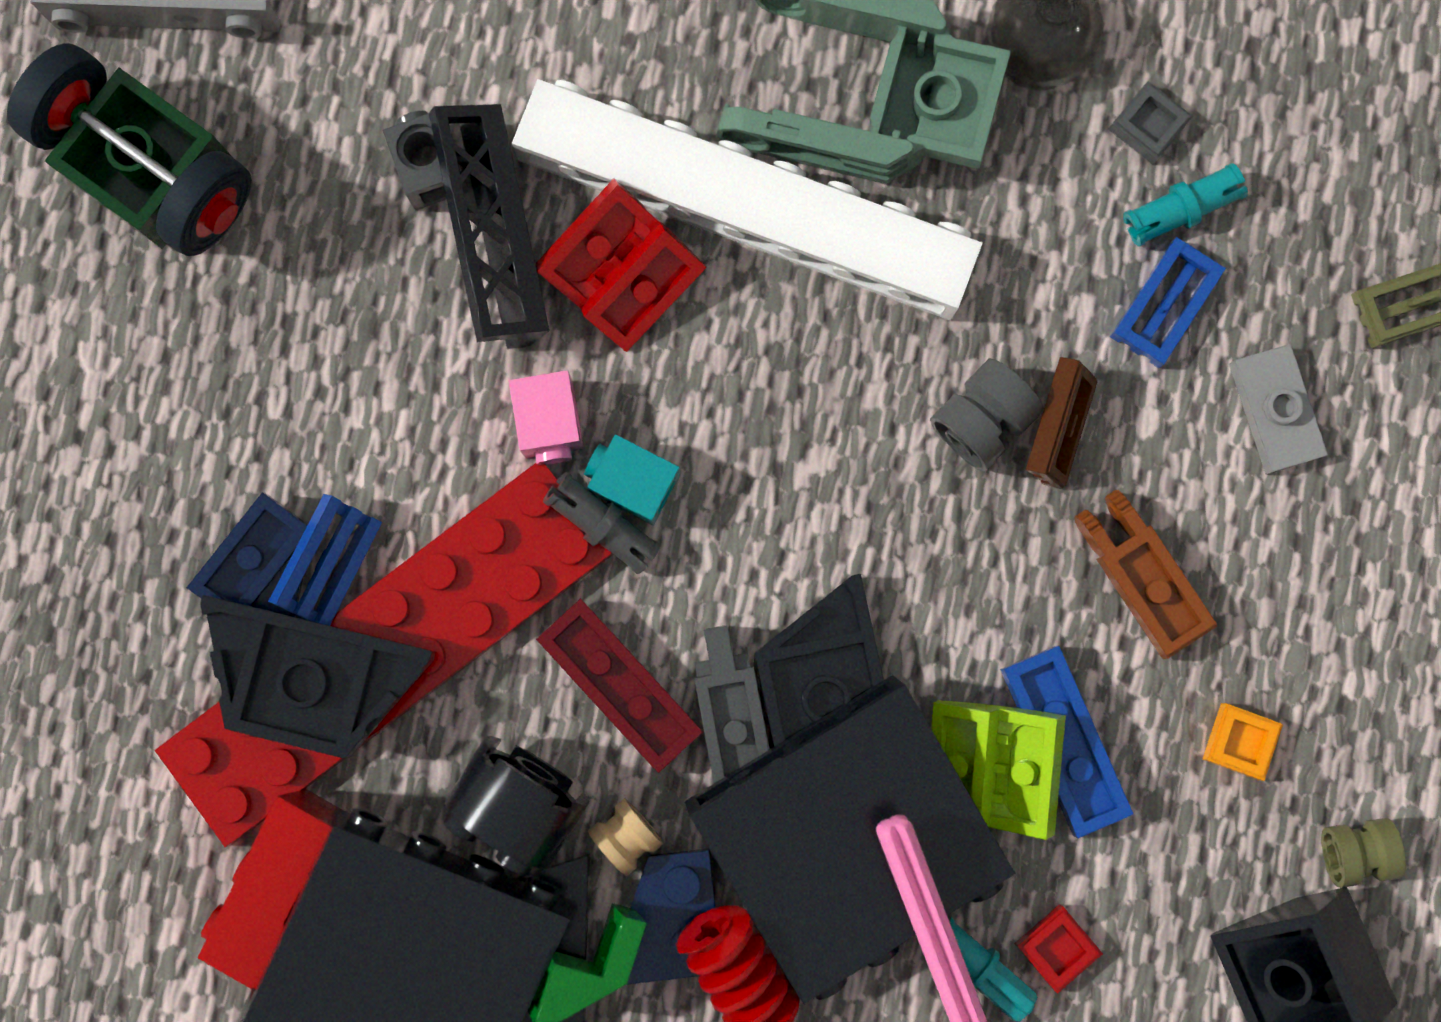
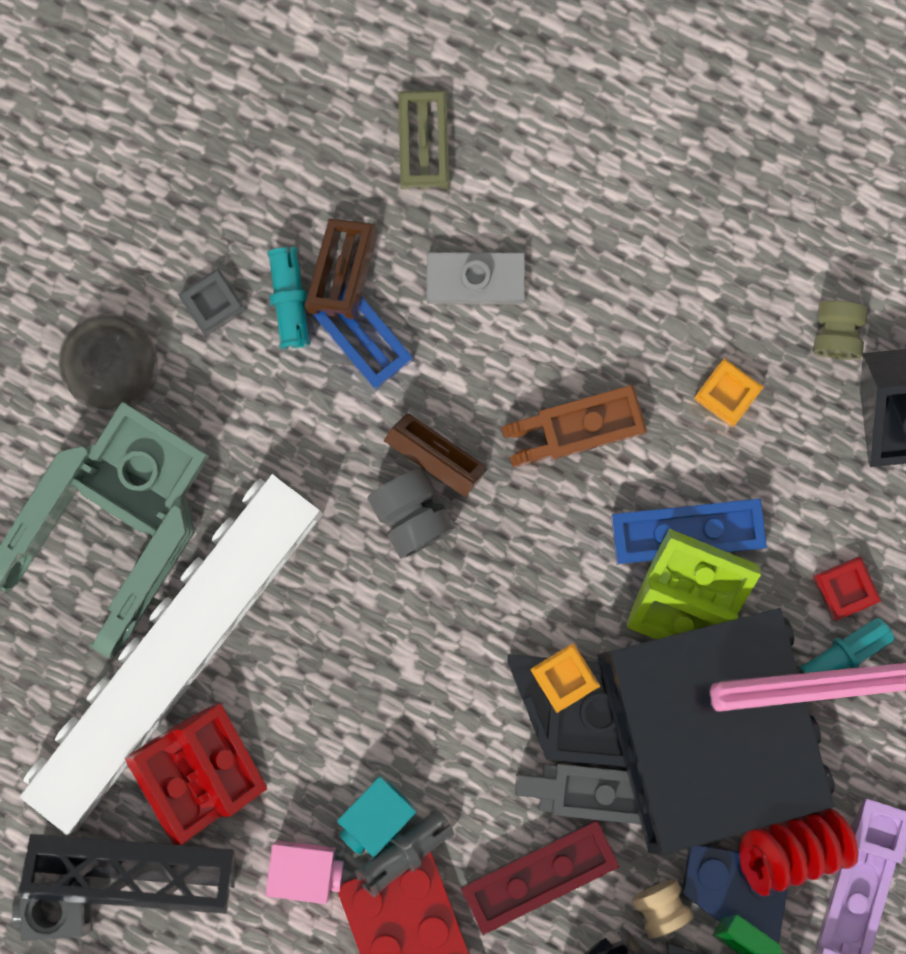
camera: 70 degrees left, 0 degrees up
none -> reddish brown tile [305,218,379,319]
none -> light orange tile [530,643,600,713]

